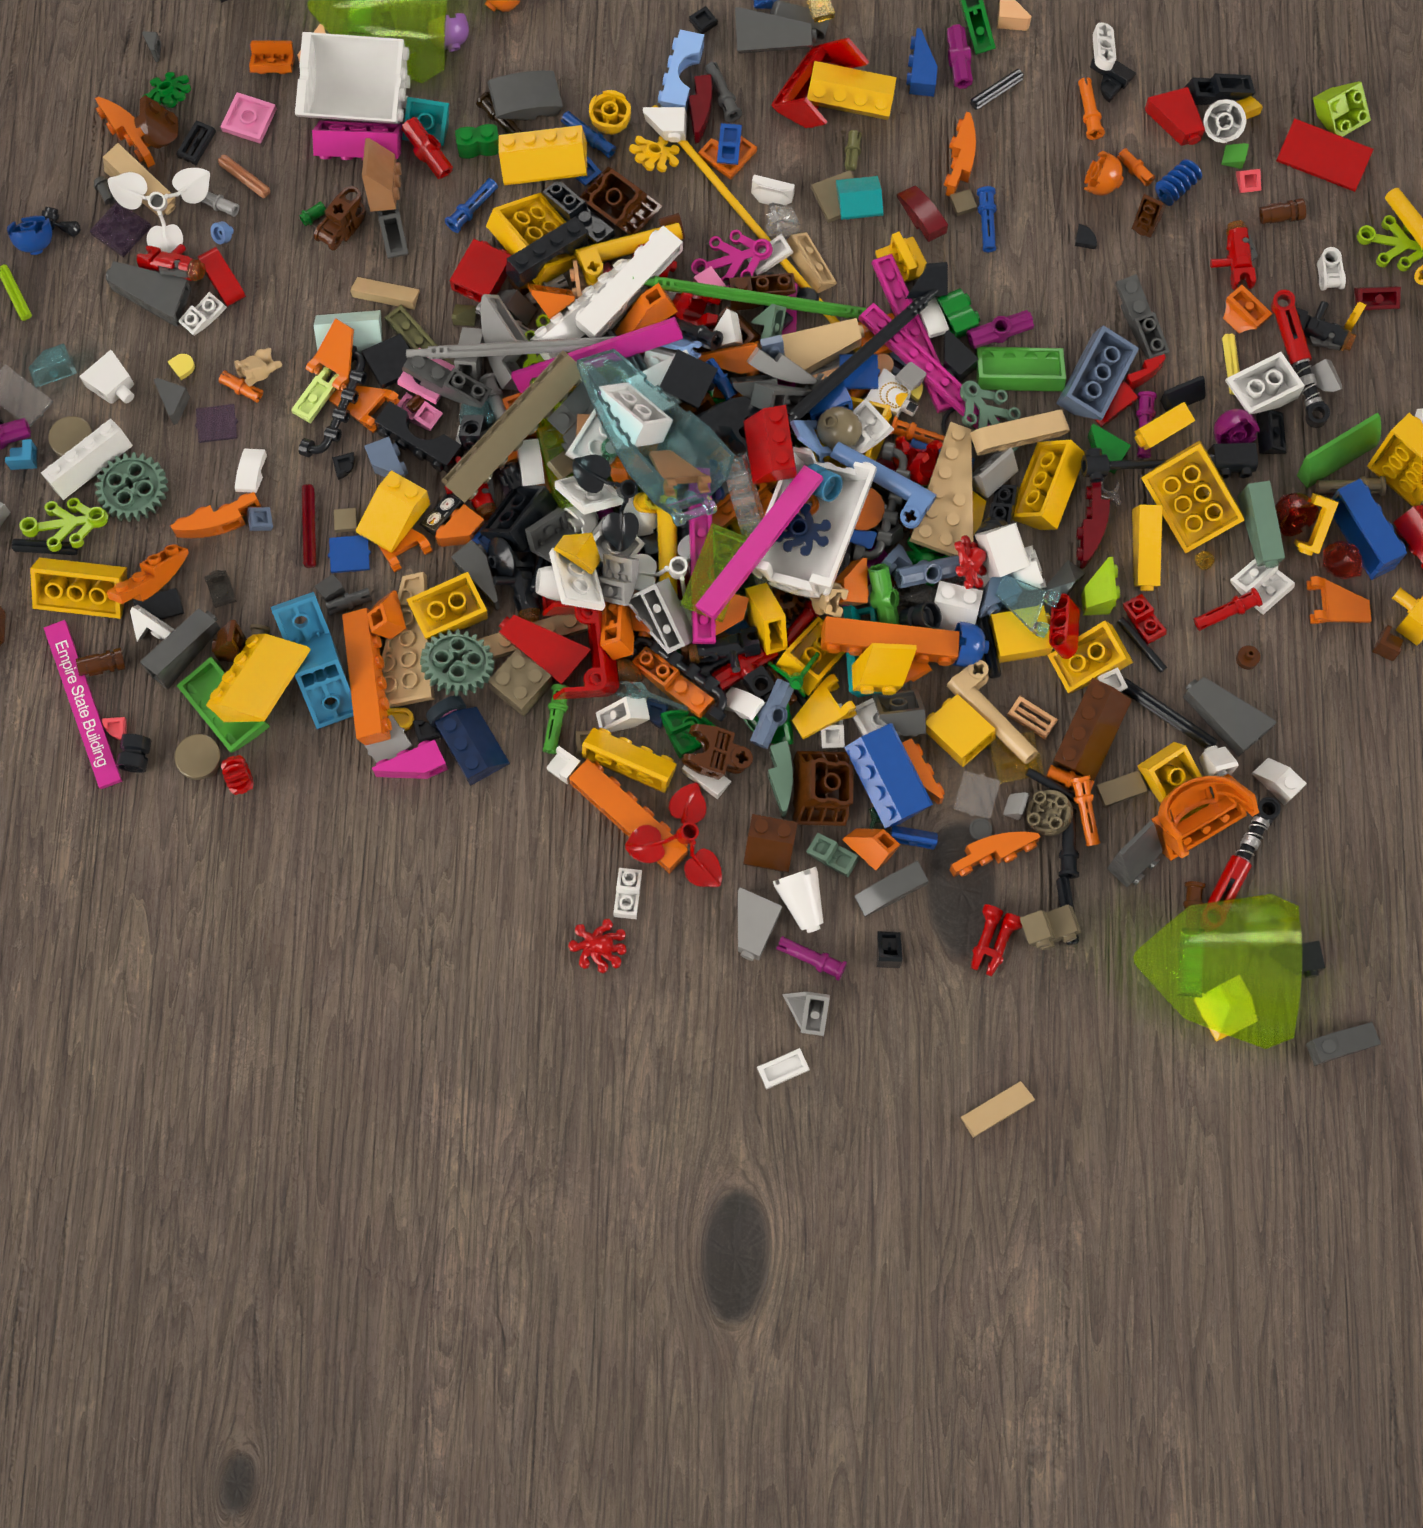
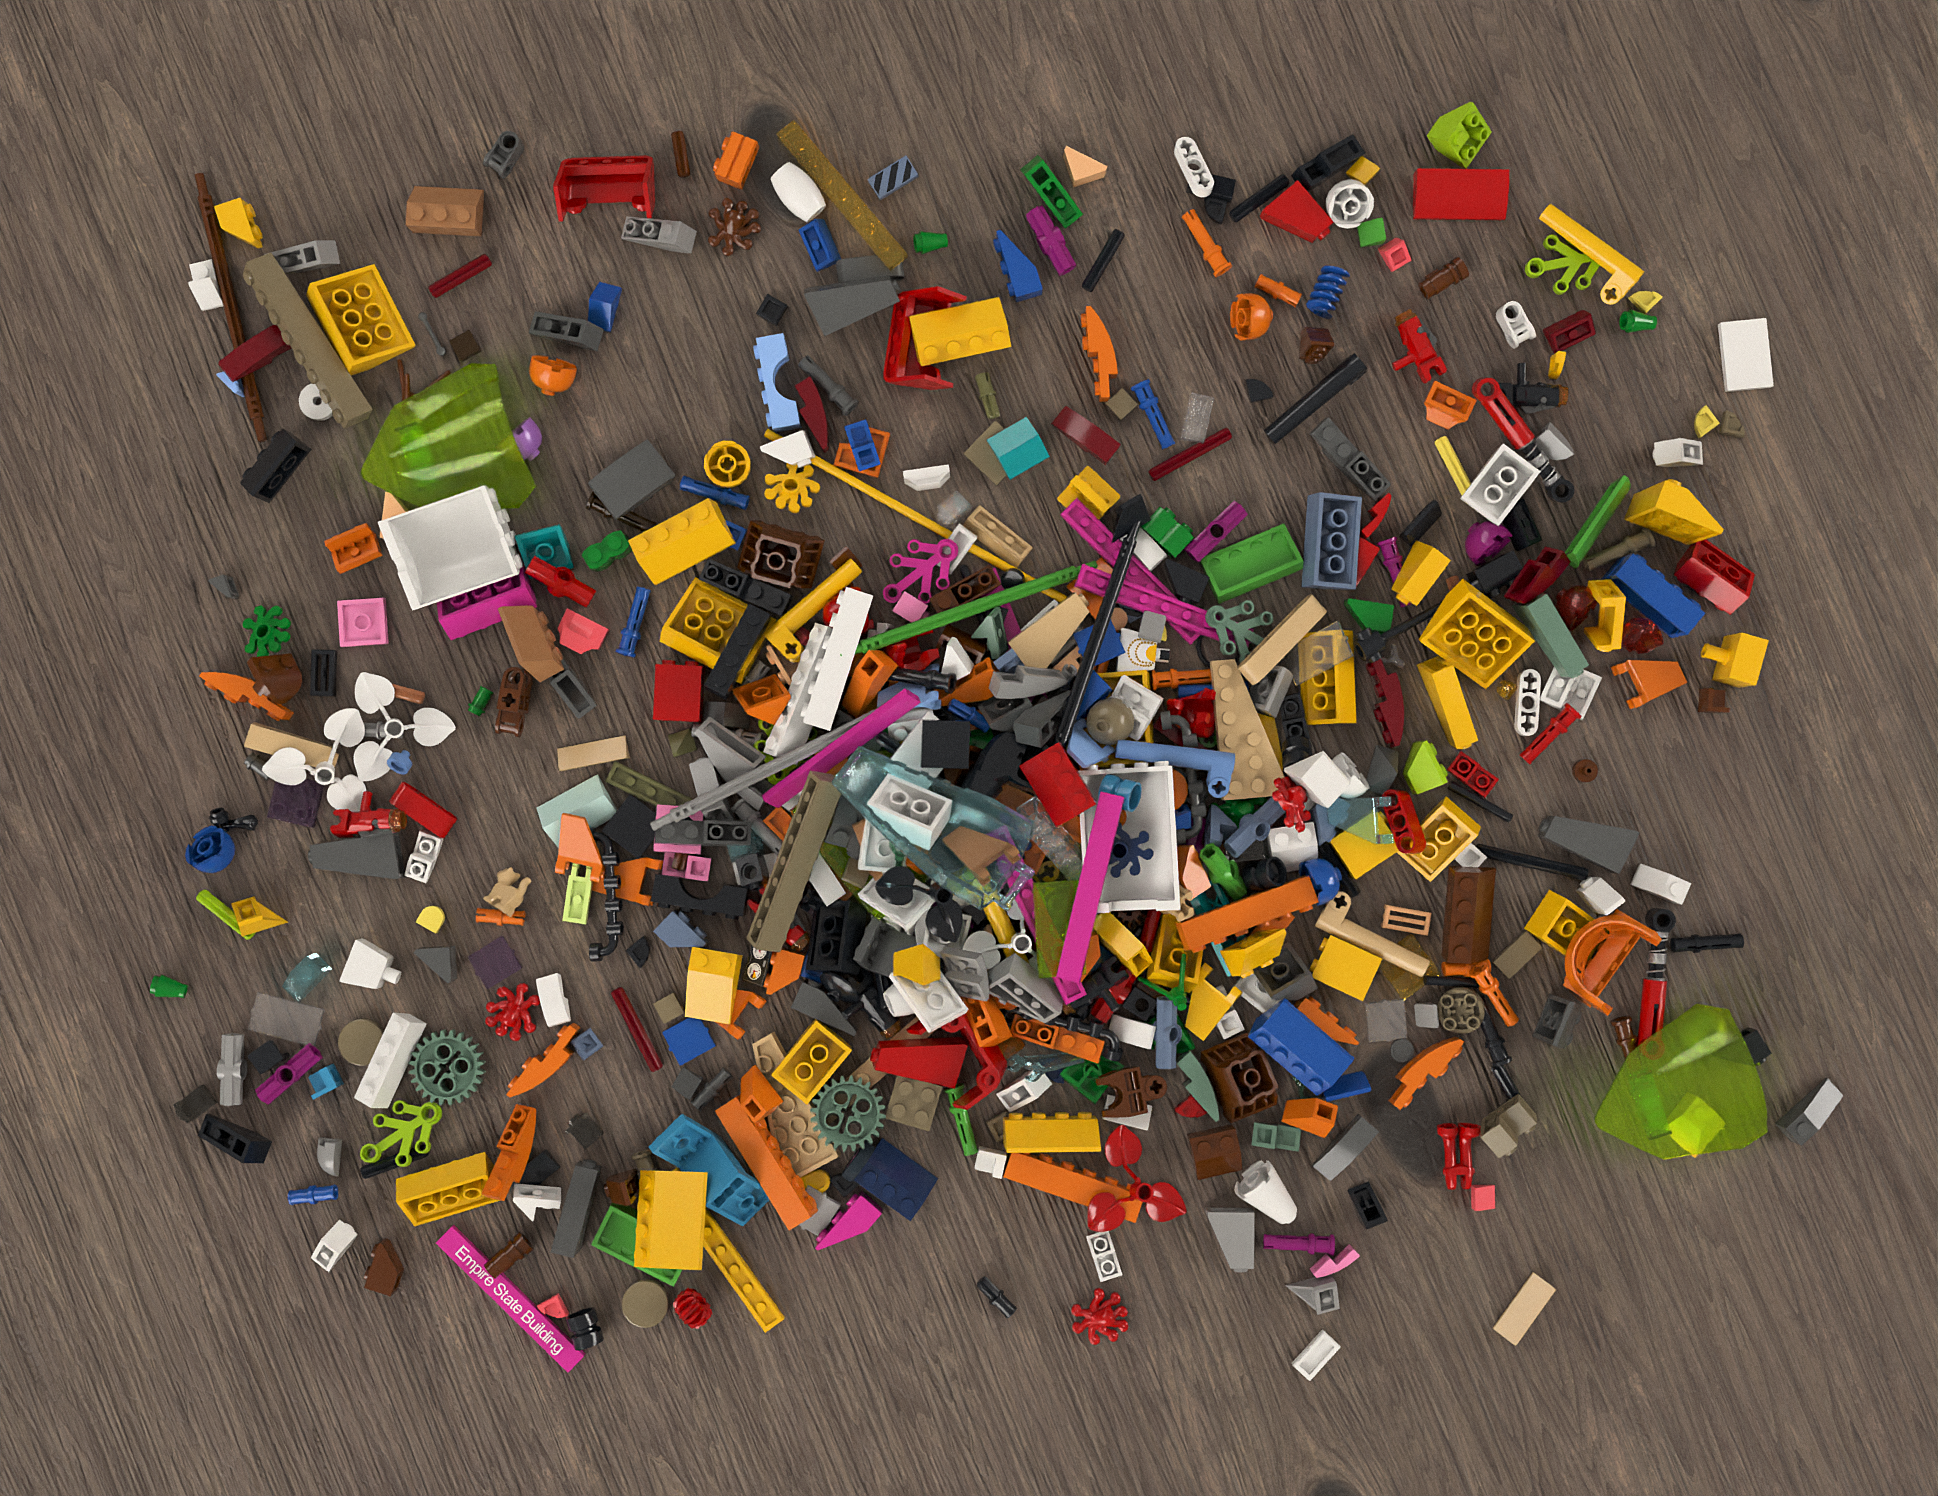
camera: 25 degrees left, 15 degrees up
none -> yellow slope [231,896,288,937]
none -> white plant [354,672,456,782]
none -> red animal [485,983,540,1041]
none -> coral slope [557,608,610,654]
none -> yellow tile [672,1167,785,1333]
none -> green cone [913,231,948,254]
none -> black axle [977,1276,1017,1318]
none -> dark red axle [1149,428,1232,481]
none -> red tile [1174,1095,1207,1118]
none -> clear slope [1180,392,1214,443]
none -> black axle [1229,174,1290,223]
none -> black axle [1264,353,1367,444]
none -> clear piece [1284,621,1354,686]
none -> bright pink slope [1310,1244,1360,1278]
none -> coral slope [1471,1185,1495,1211]
none -> dark red slope [1504,546,1571,604]
none -> white beam [1514,669,1541,736]
none -> black pin [1670,933,1744,953]

